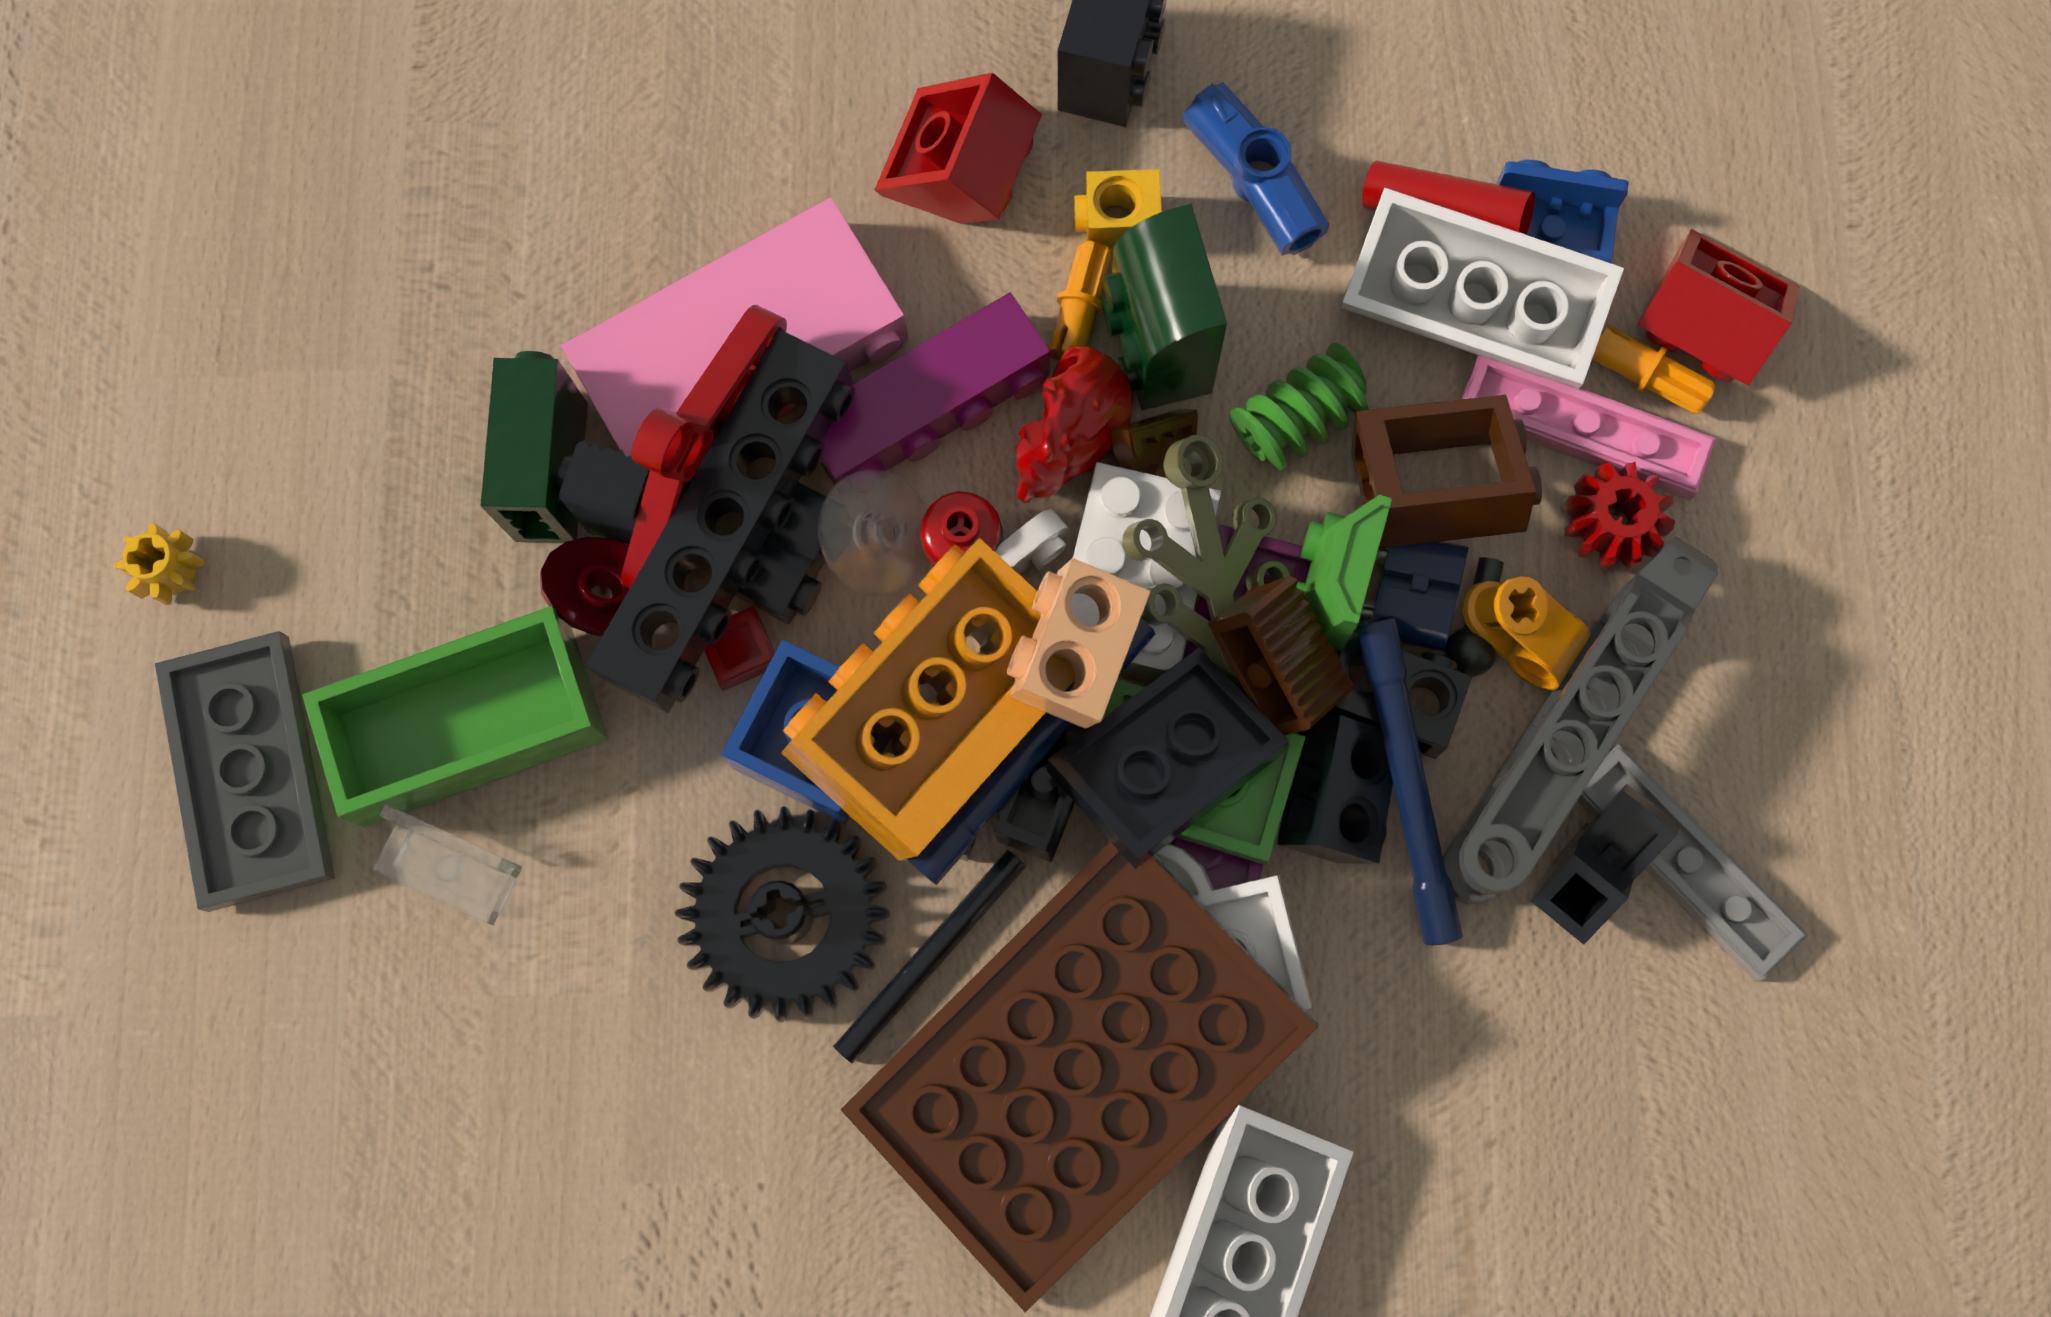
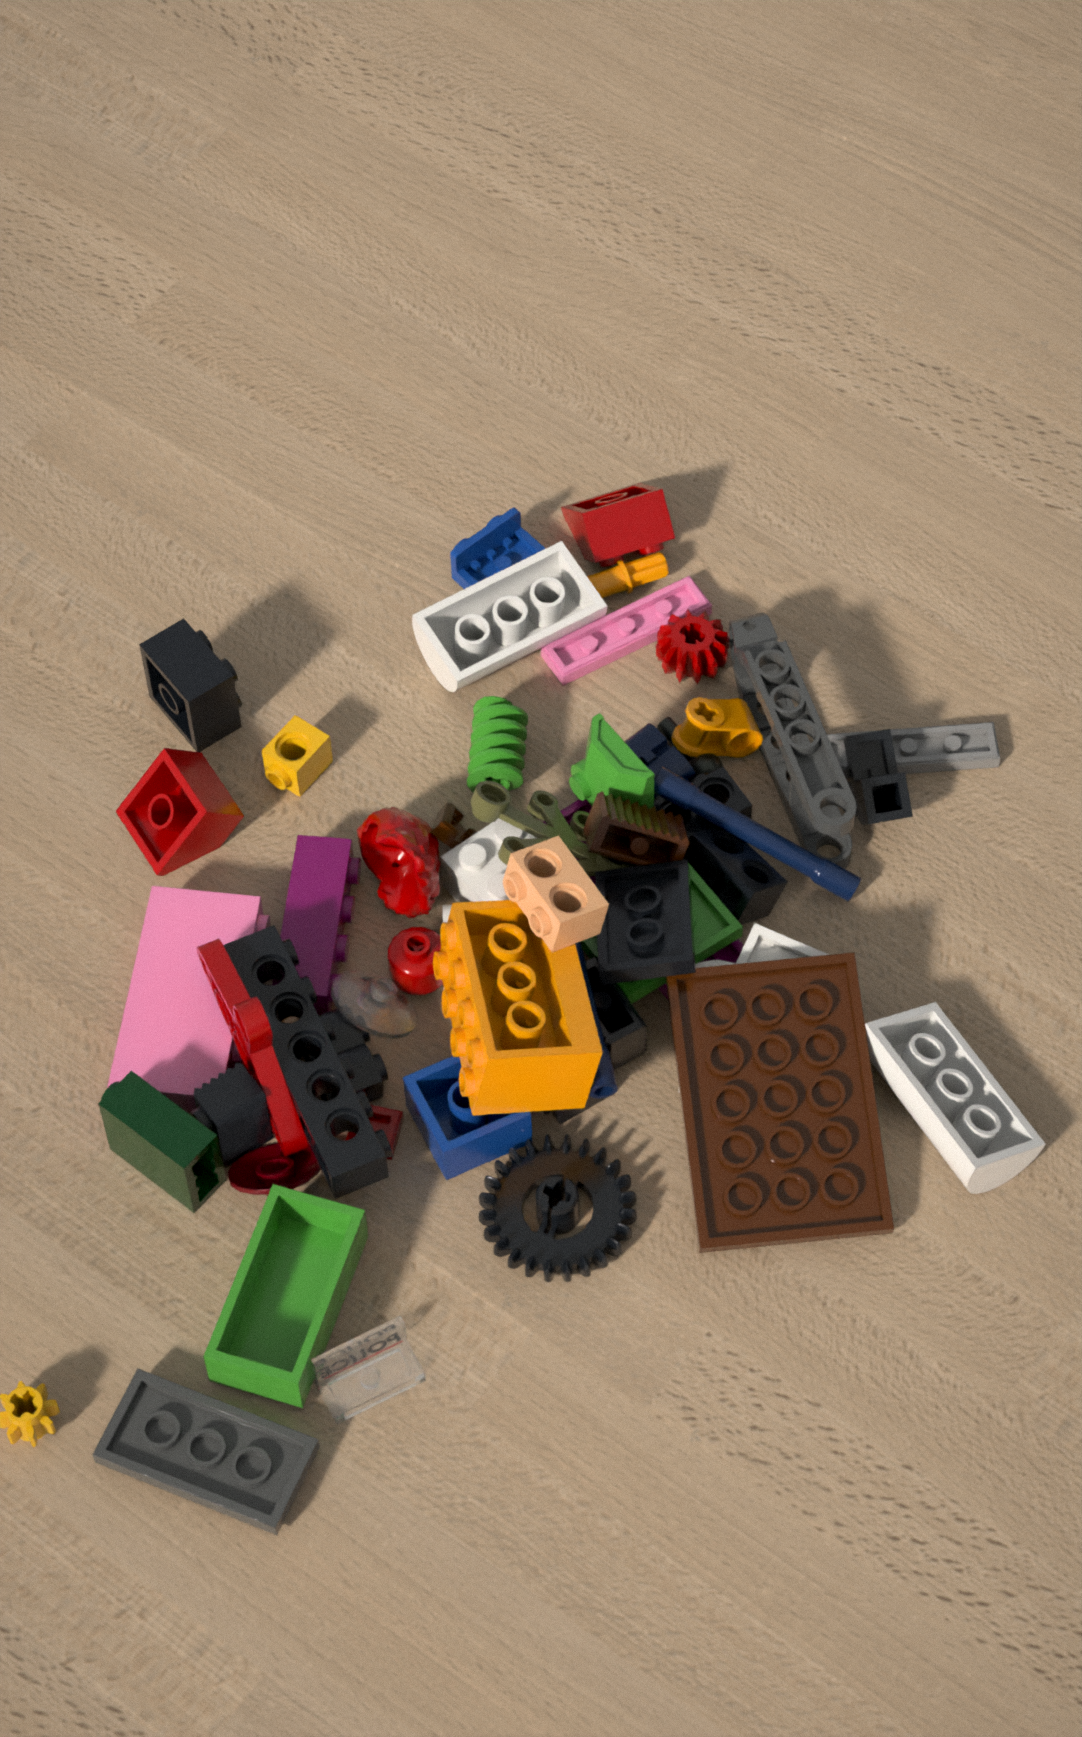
camera: 55 degrees left, 20 degrees down
black bar [833,849,1027,1064] -> none
light orange axle [1048,240,1112,361] -> none
dark green brick [1102,204,1227,411] -> none
blue piece [1182,82,1329,256] -> none
reddish brown window [1351,394,1542,548] -> none
red piece [1362,160,1535,235] -> none

